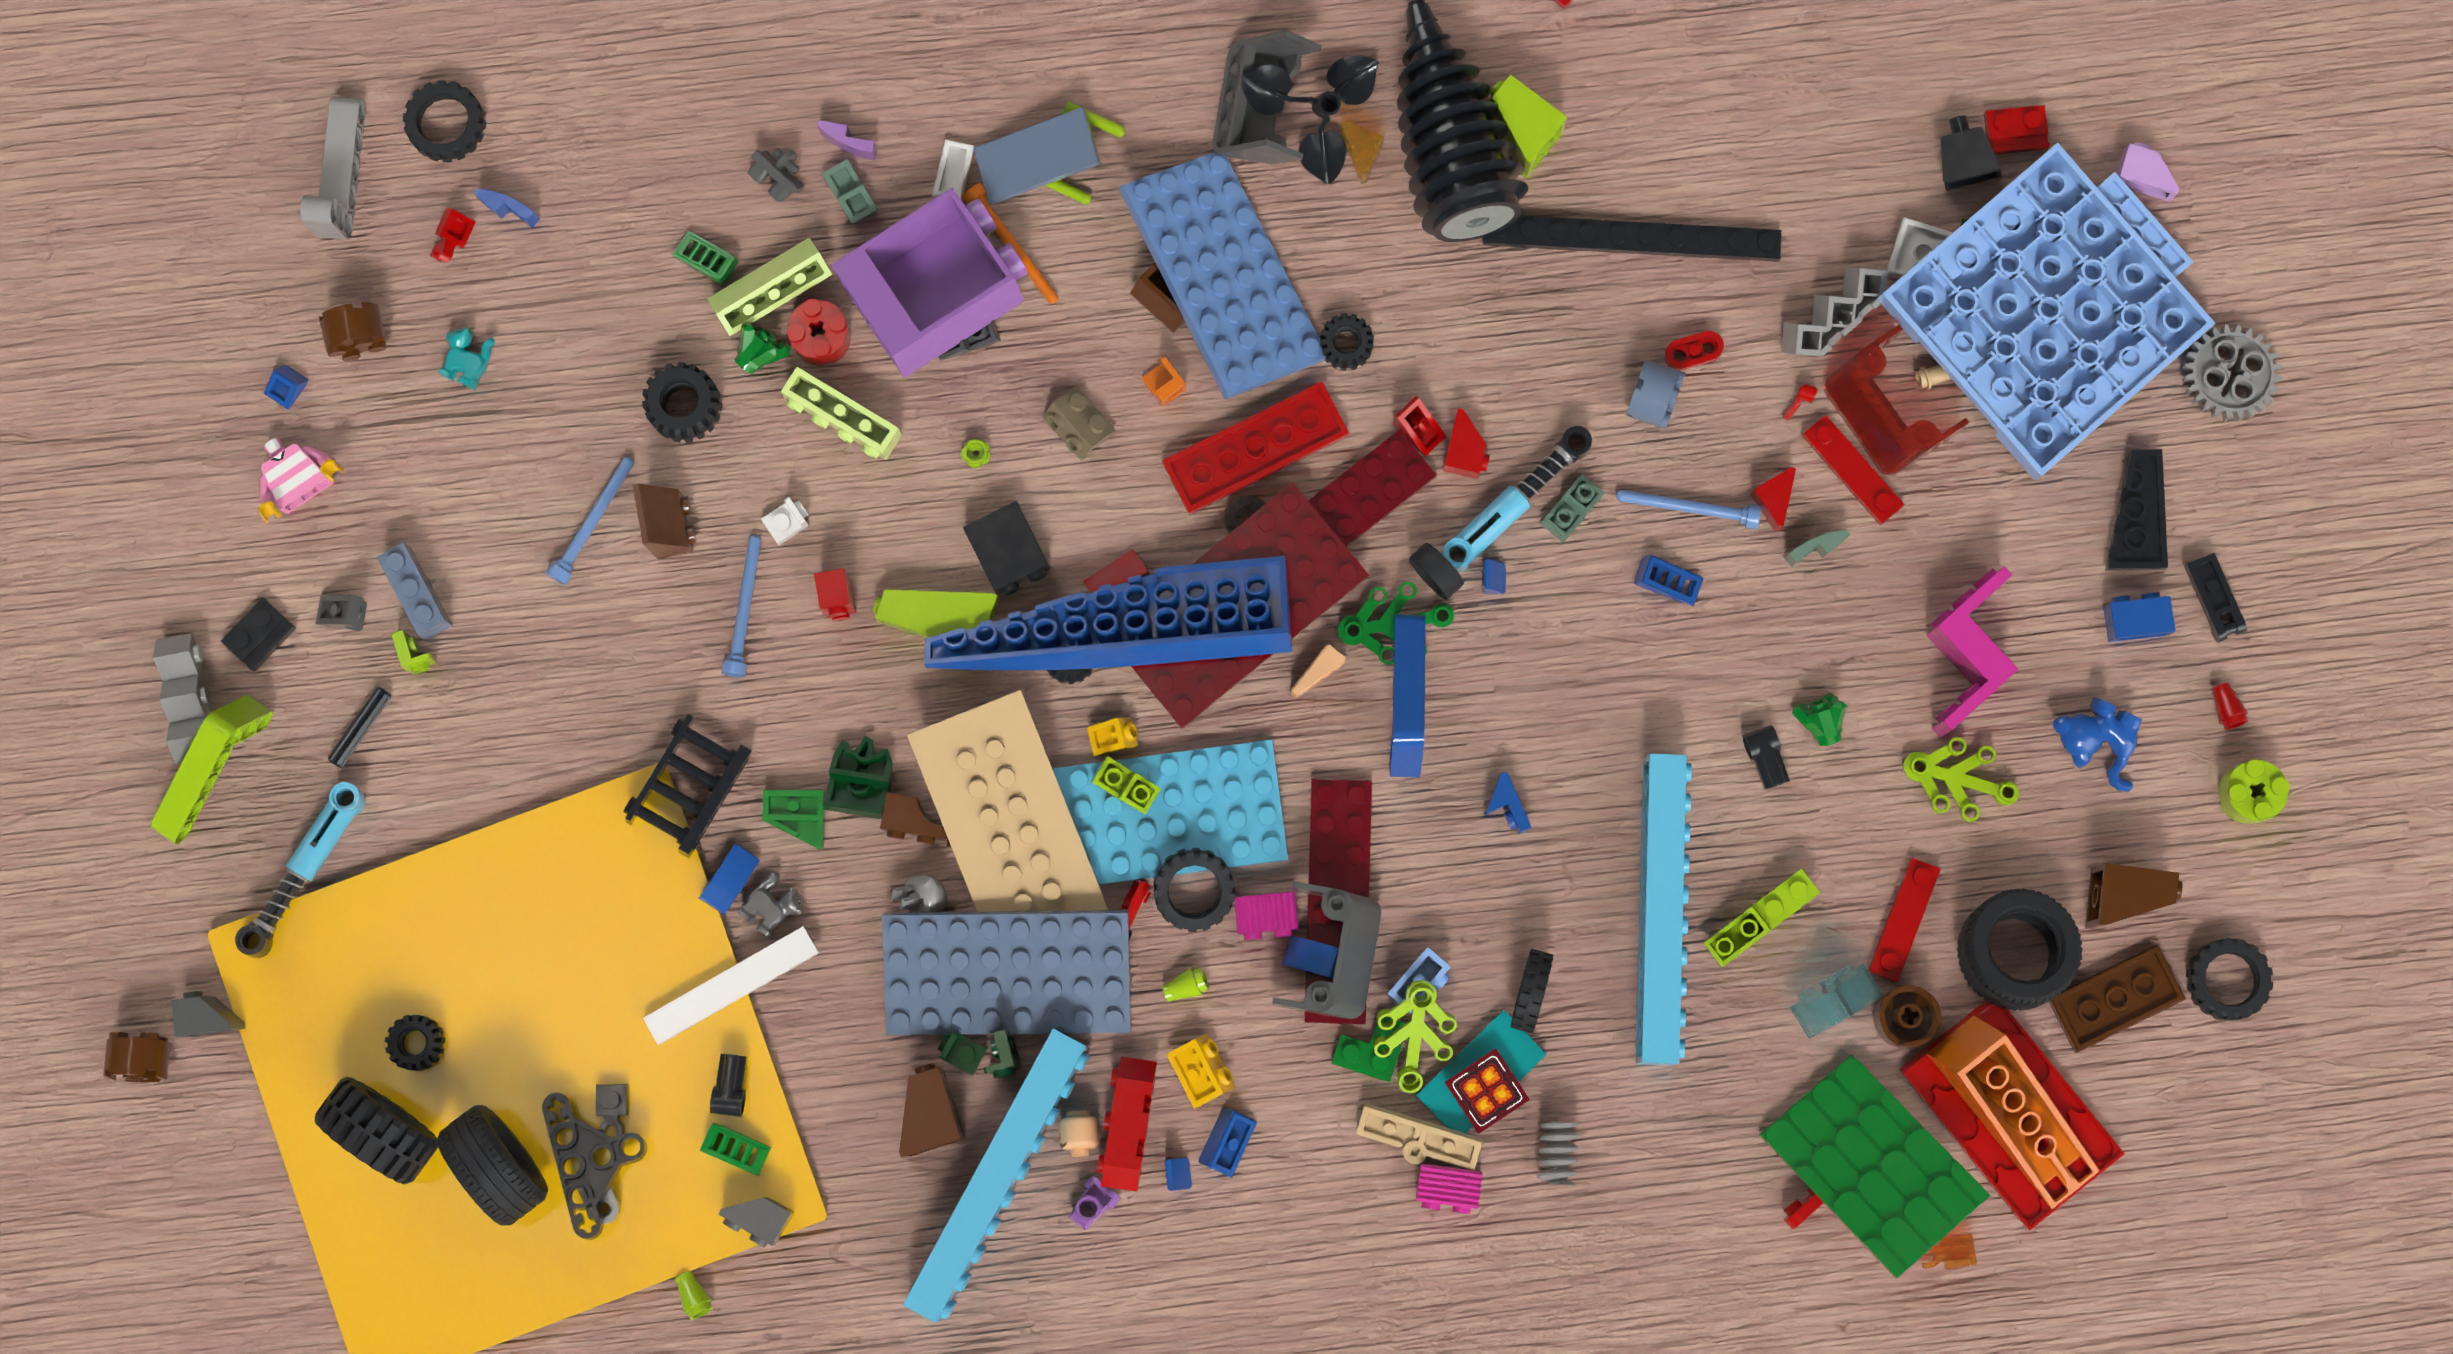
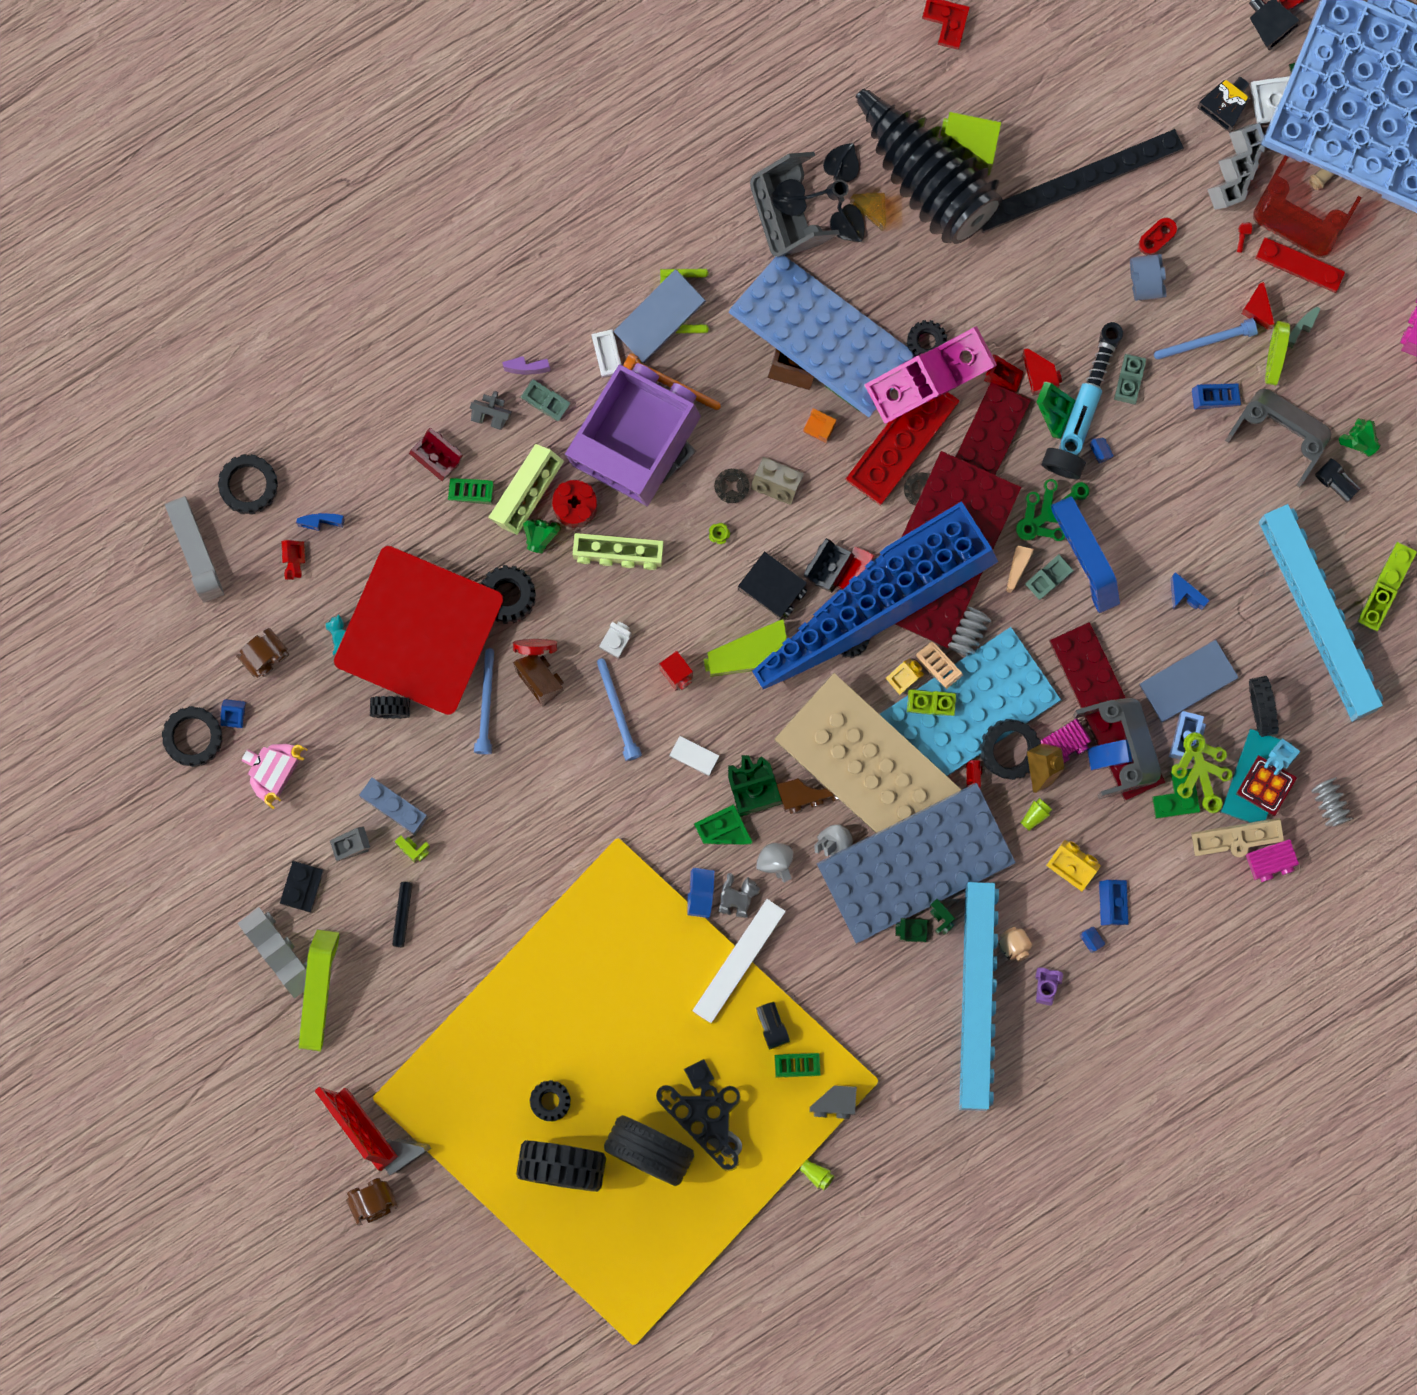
camera: 30 degrees left, 0 degrees up
piece [235,782,365,958] -> none
black fence [623,714,752,859] -> none
reddish brown slope [899,1063,965,1158] -> none
red brick [1097,1056,1157,1192] -> none
none -> black tyre [162,706,223,767]
none -> red fence [315,1087,398,1171]
none -> red piece [334,546,503,715]
none -> black tyre [370,696,410,719]
none -> dark red bracket [409,428,463,482]
none -> red tile [513,639,557,655]
none -> white tile [669,736,719,776]
none -> clear smoke gear [714,468,750,504]
none -> light grey piece [756,843,794,883]
none -> black bracket [804,538,855,593]
none -> dark pink bracket [864,326,997,424]
none -> light nougat slope [916,642,963,689]
none -> light grey piece [948,607,991,656]
none -> sand green slope [1025,554,1074,600]
none -> pearl gold slope [1027,743,1065,793]
none -> green wing [1036,382,1076,439]
none -> sand blue tile [1139,640,1239,723]
none -> torso [1197,77,1249,133]
none -> dark grey windscreen [1225,389,1332,488]
none -> medium azure plate [1264,738,1300,775]
none -> lime piece [1265,321,1290,386]

